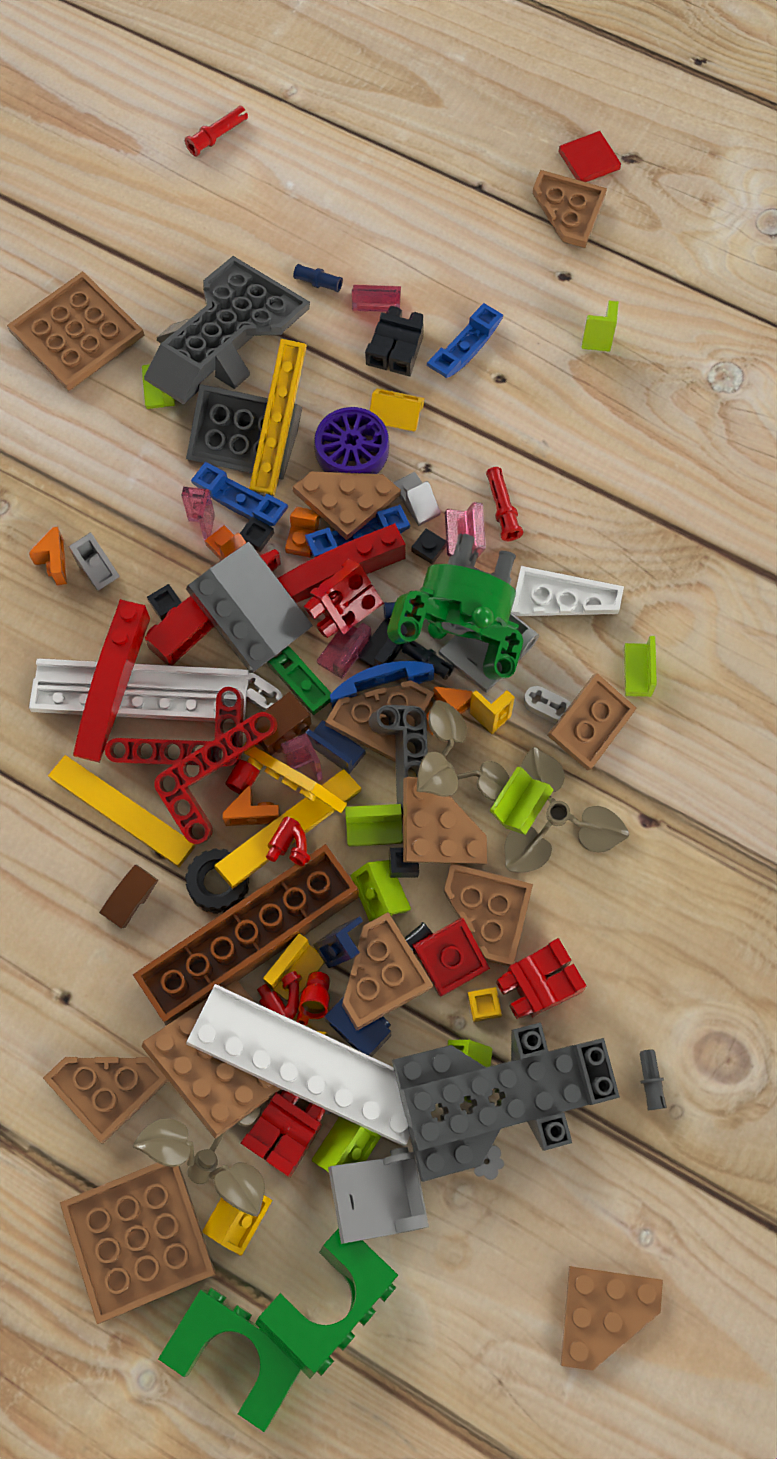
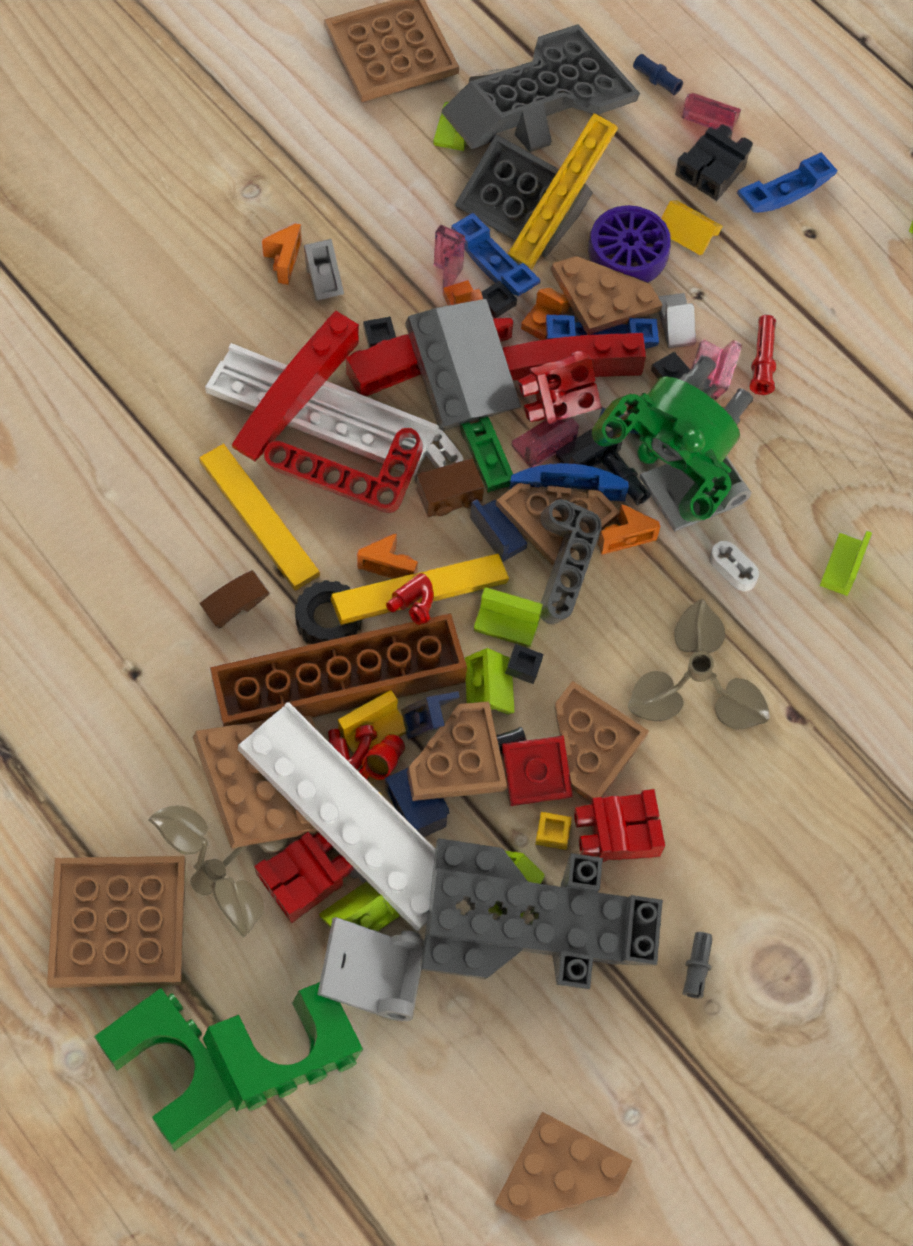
camera: 15 degrees right, 5 degrees down
medium nougat plate [43,1057,168,1144] -> none
red beam [154,712,277,844] -> none
yellow panel [202,1195,273,1256] -> none
red beam [225,760,260,794] -> none
yellow wing [243,742,347,813] -> none
clear pink panel [281,733,323,781] -> none
medium nougat plate [403,777,487,865] -> none
dark tan plant [417,700,510,802] -> none
yellow panel [469,690,515,734] -> none
light grey plant [474,1145,504,1180] -> none
lime panel [490,767,554,835] -> none
white wing [511,566,624,616] -> none
medium nougat plate [547,673,637,771] -> none

